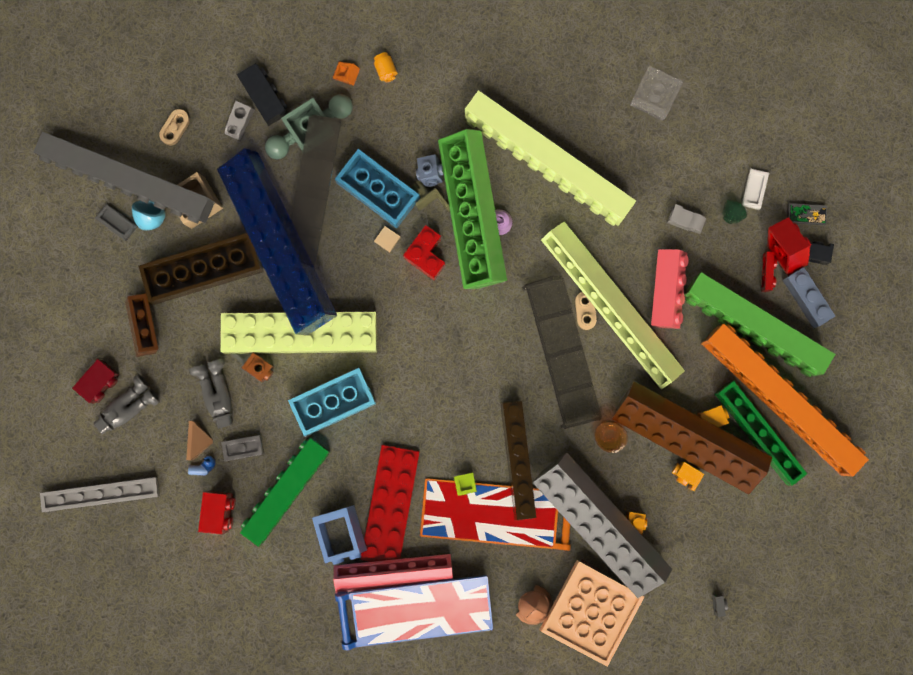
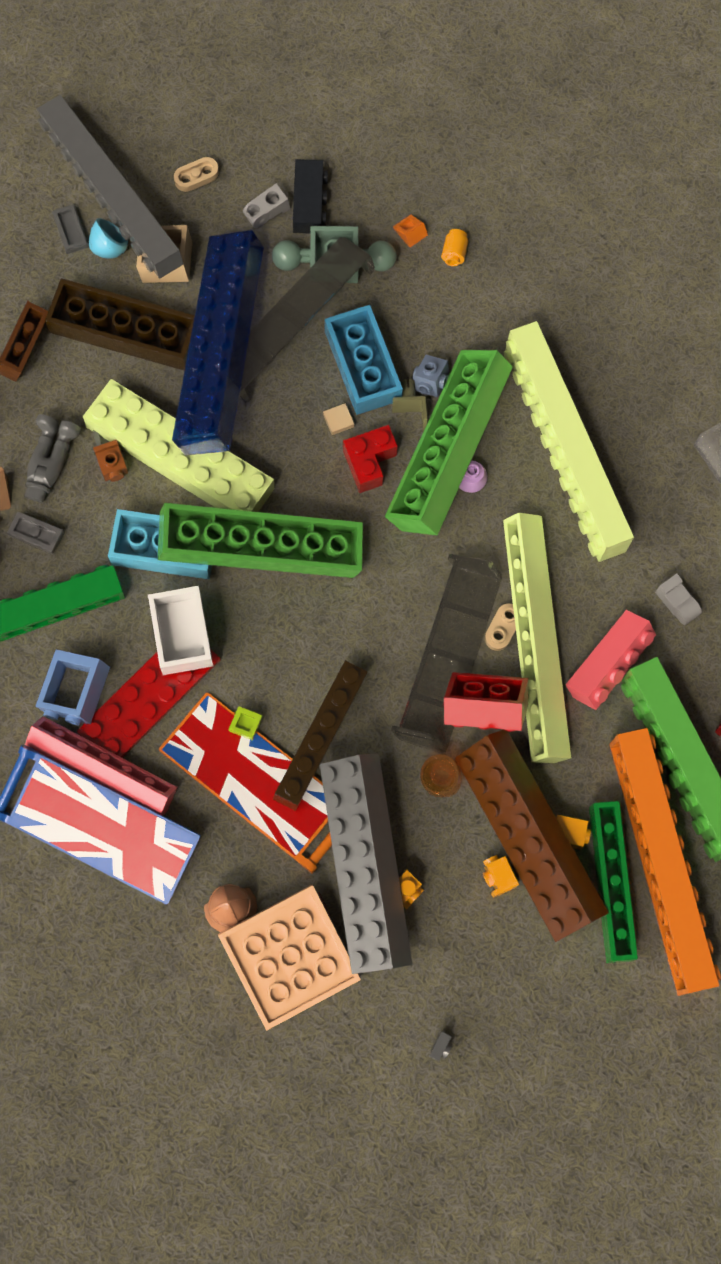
camera: 30 degrees right, 10 degrees down
none -> white piece [148,586,213,675]
none -> bright green brick [158,503,363,578]
none -> red brick [444,672,529,732]

